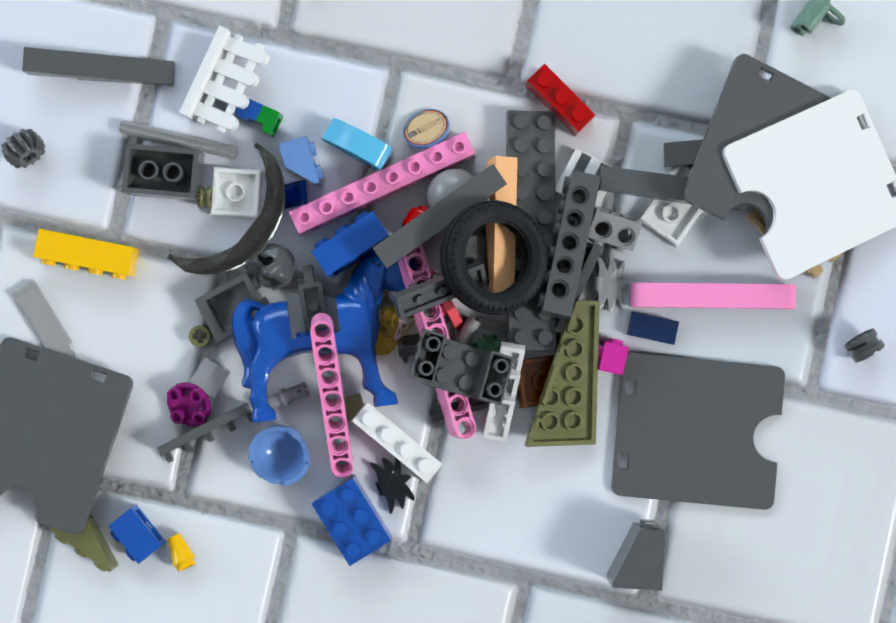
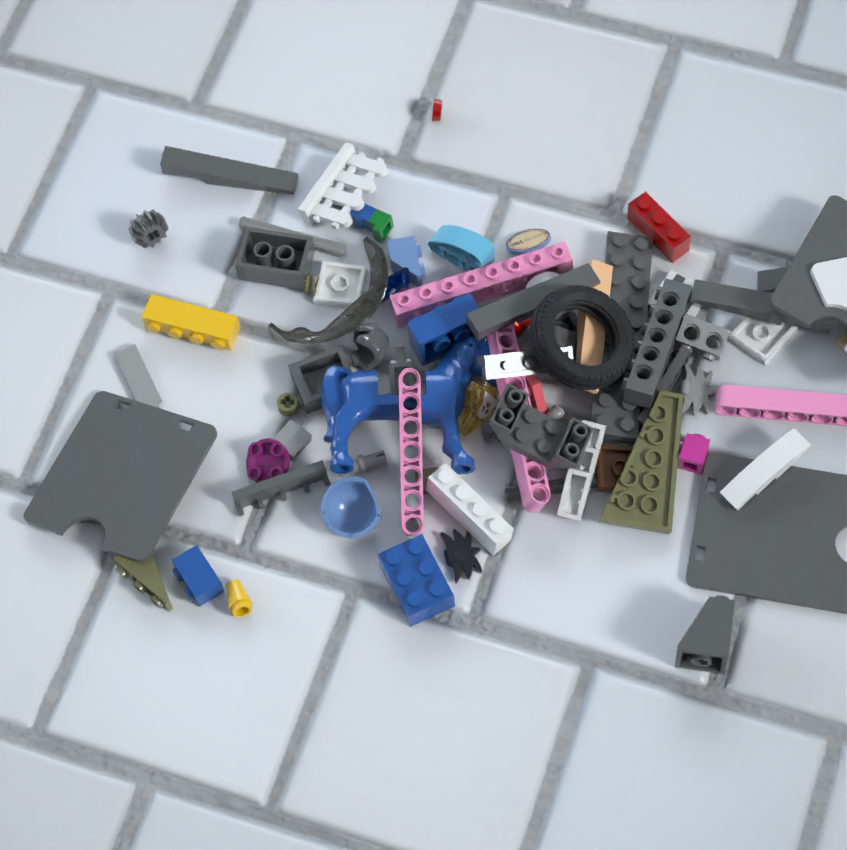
camera: 15 degrees right, 25 degrees down
dark blue tile [626,311,679,345] -> none
none -> white slope [720,428,812,510]

